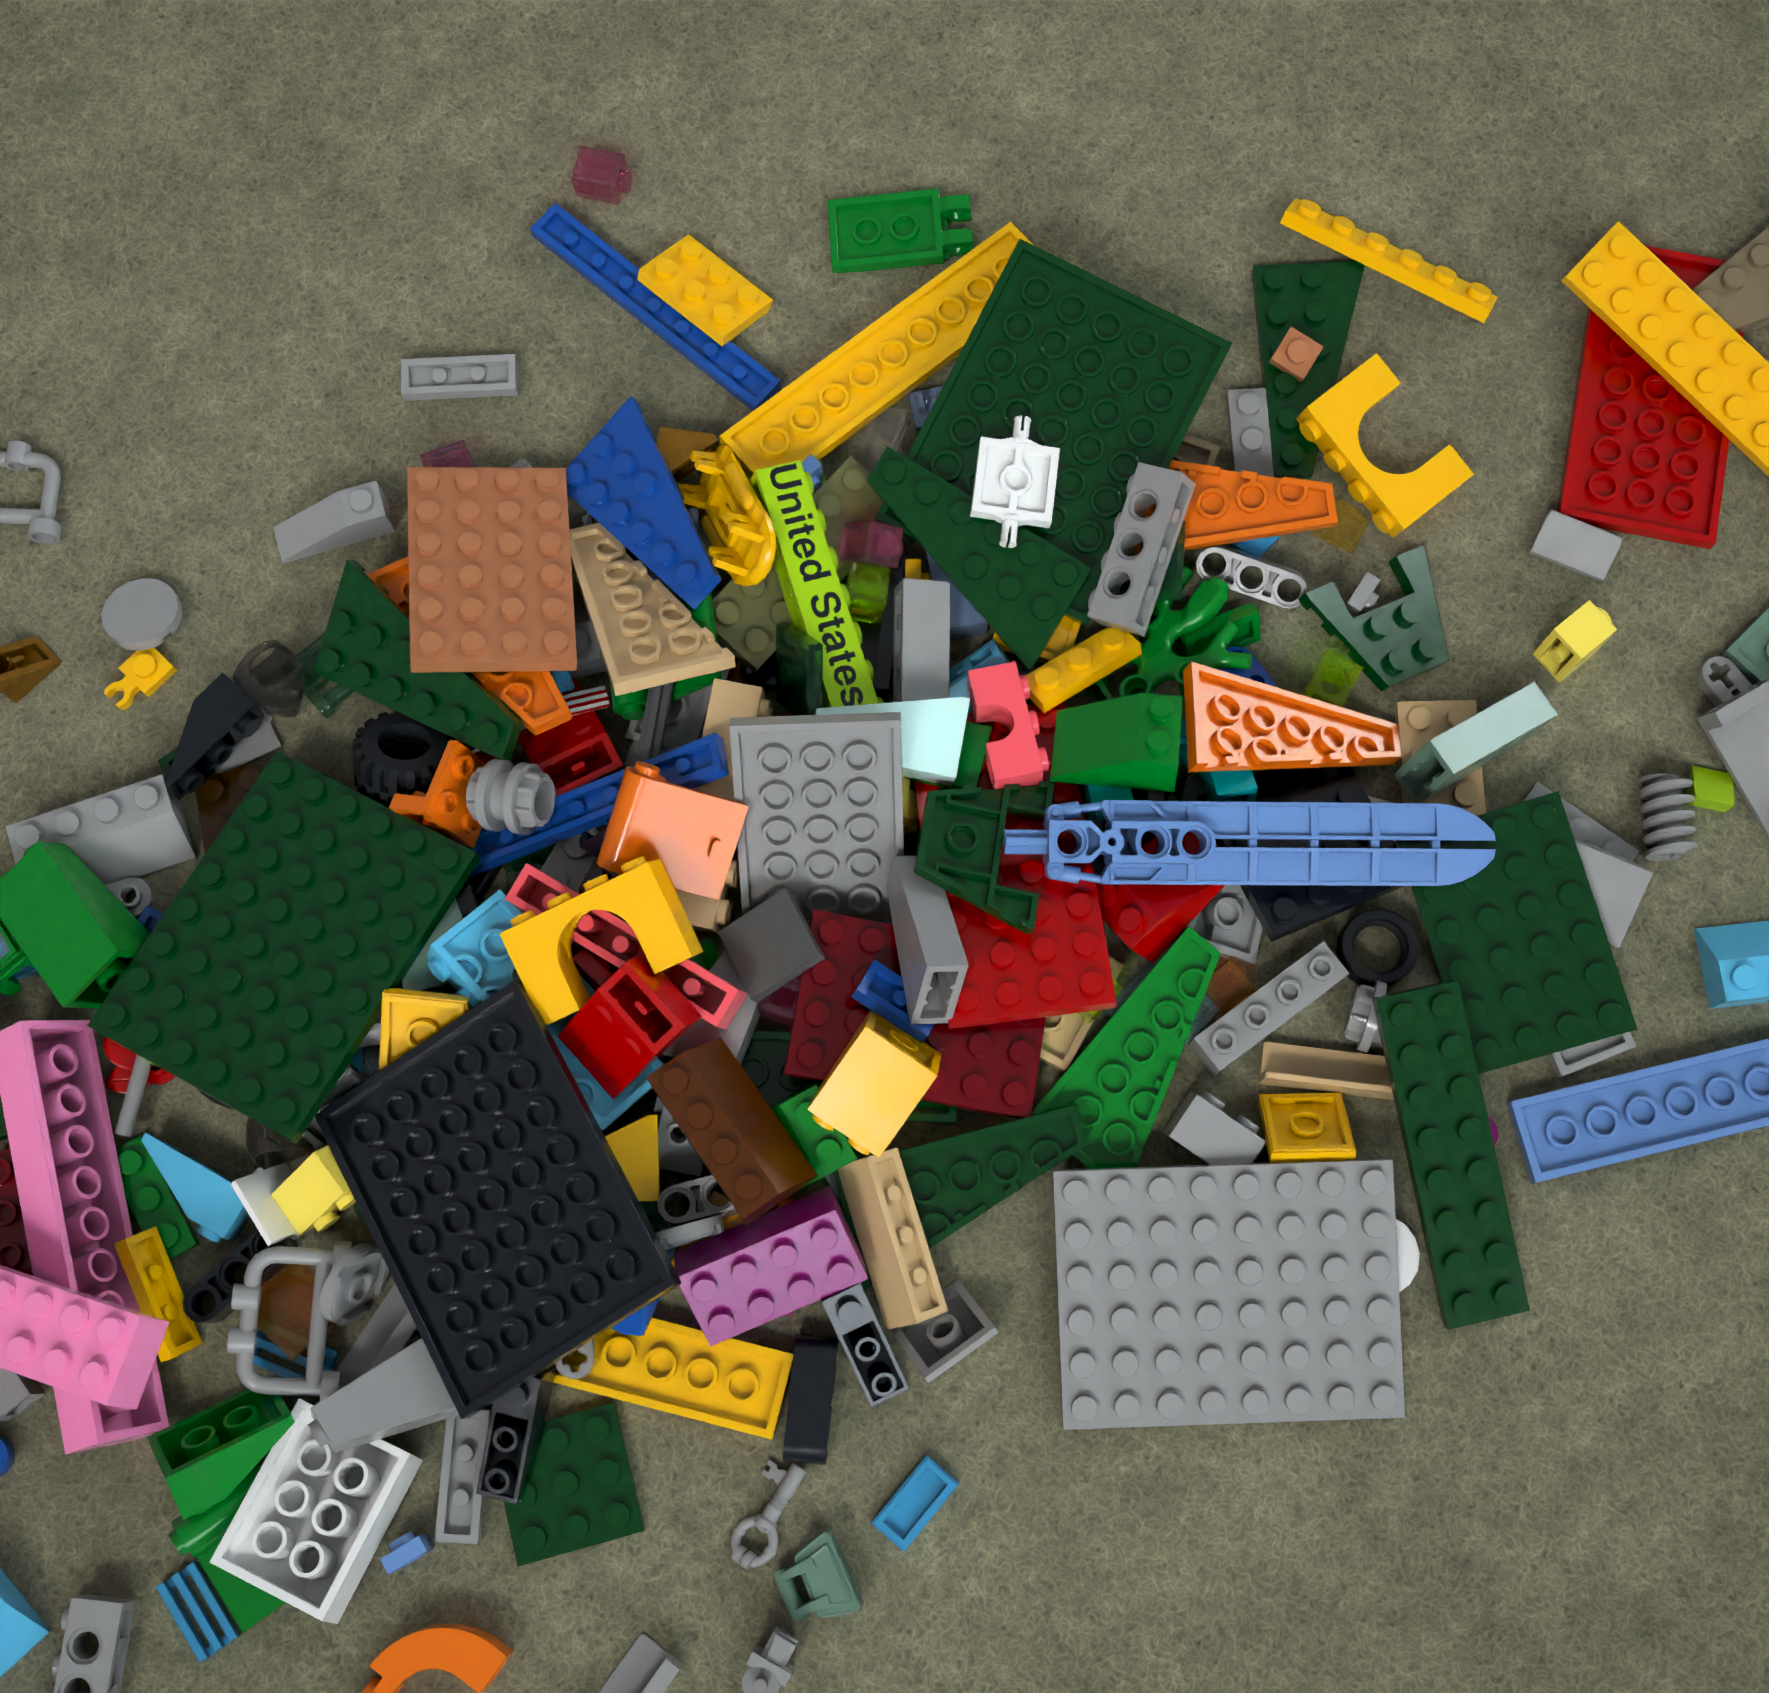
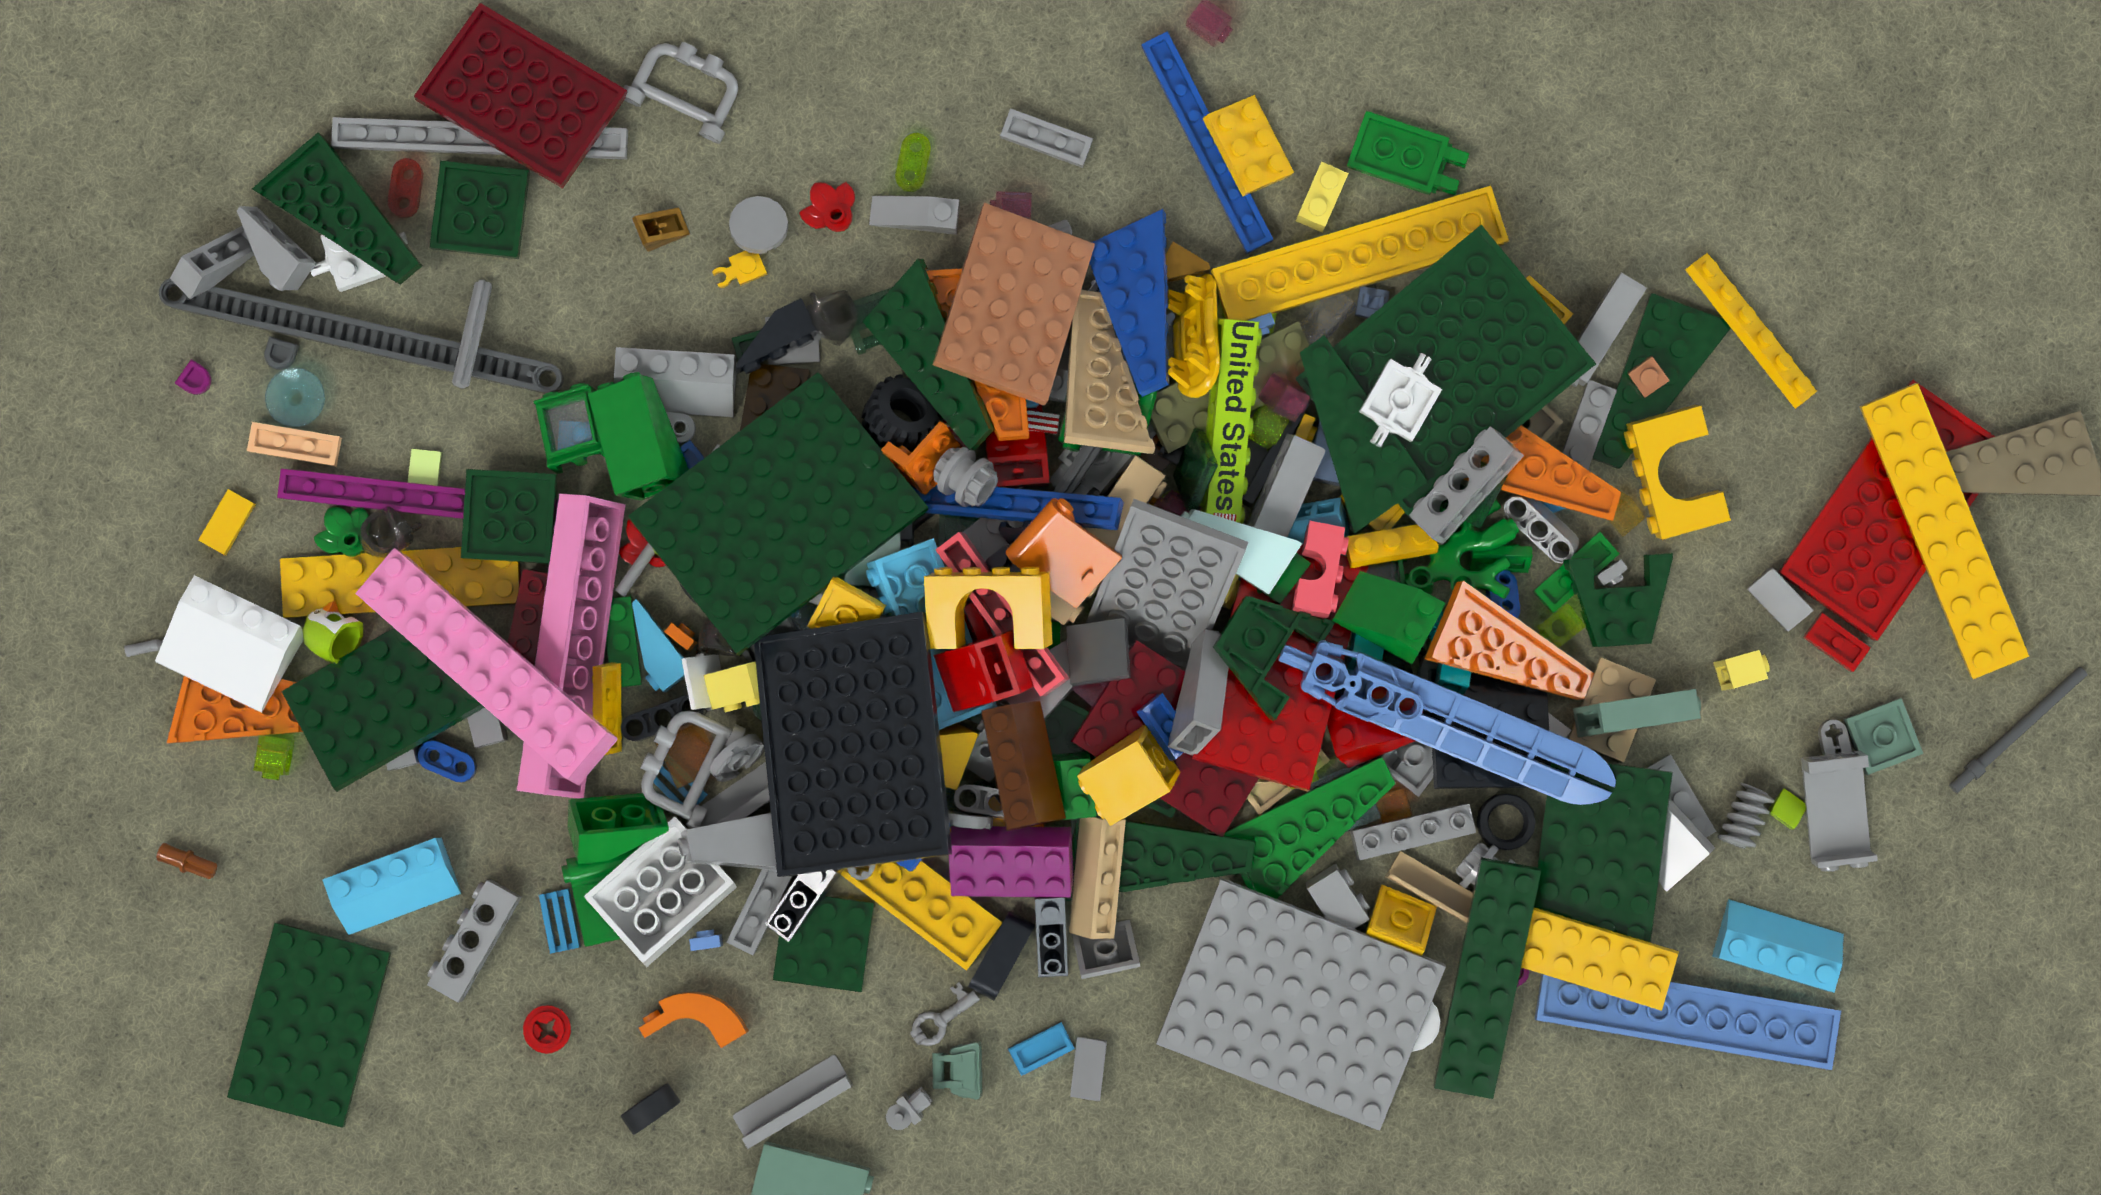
camera: 20 degrees right, 10 degrees up
none -> orange plate [664,622,697,651]
none -> red plate [799,182,855,232]
none -> clear neon green plate [895,133,931,192]
none -> light grey slope [1070,1037,1107,1101]
none -> light yellow brick [1296,162,1349,233]
none -> yellow plate [1521,908,1679,1011]
none -> green plate [1532,532,1620,613]
none -> light grey slope [1571,272,1647,387]
none -> red plate [1803,613,1871,672]

